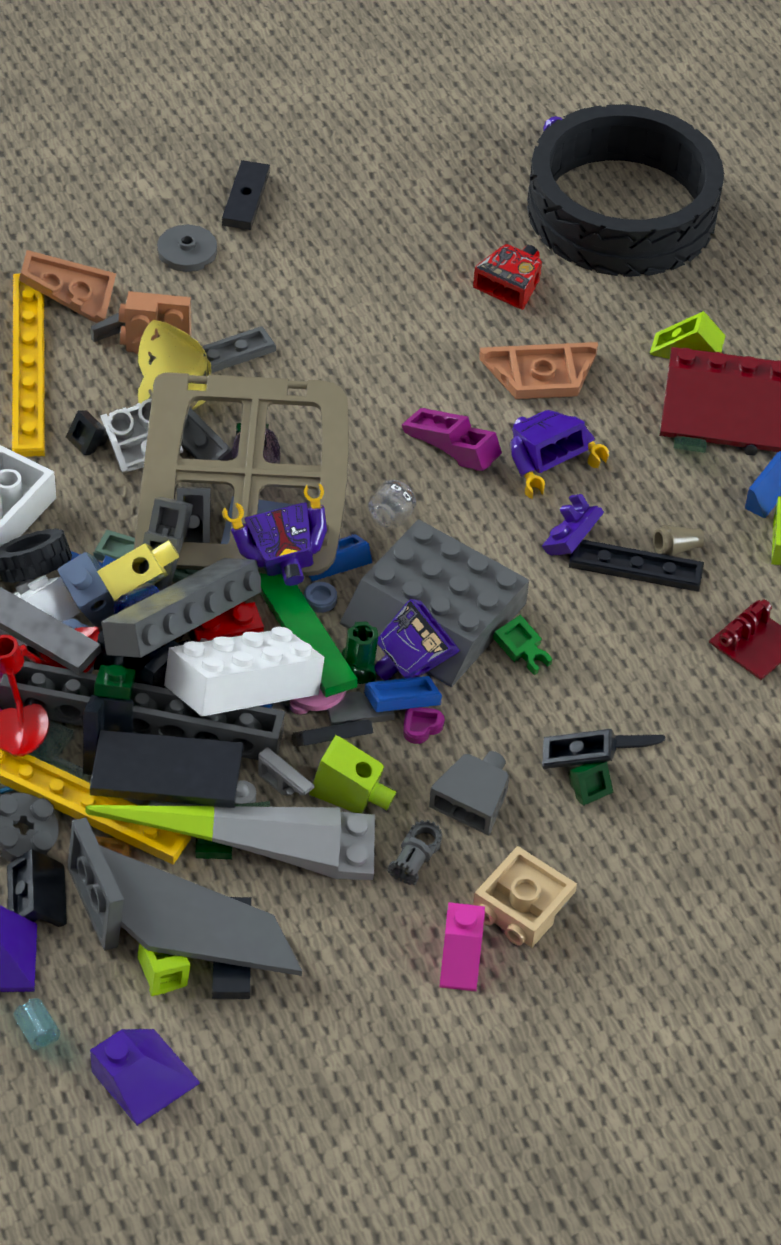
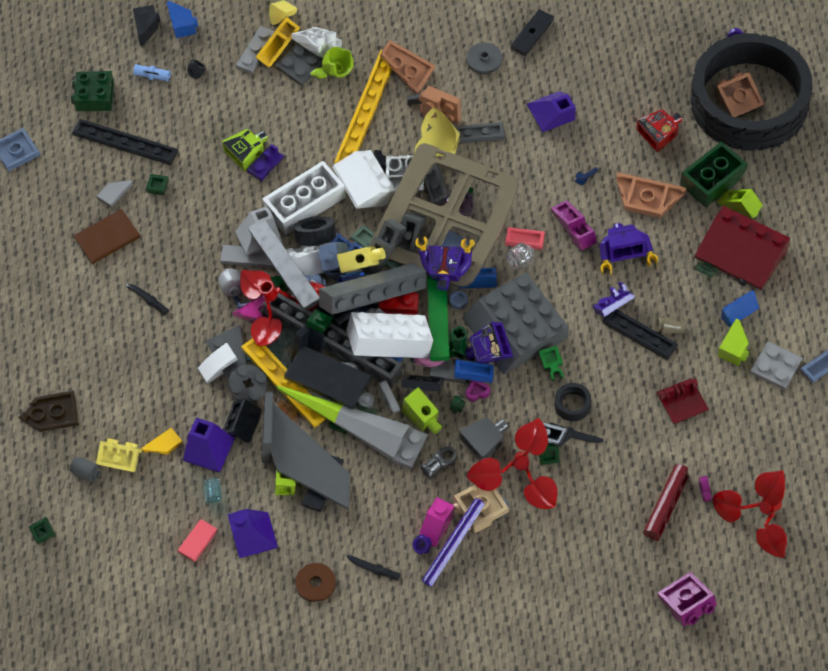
camera: 30 degrees right, 10 degrees up
none -> coral tile [178,519,218,562]
none -> reddish brown tile [295,563,336,602]
none -> white slope [332,150,395,209]
none -> black piece [347,554,401,581]
none -> dark purple plate [412,534,432,554]
none -> axle [422,498,485,587]
none -> dark green plate [450,396,466,414]
none -> red plant [467,418,558,509]
none -> coral tile [505,227,545,250]
none -> dark purple slope [527,91,576,133]
none -> black tyre [554,383,592,422]
none -> dark blue hand [575,167,598,185]
none -> dark green brick [680,141,748,208]
none -> nougat plate [714,72,765,118]

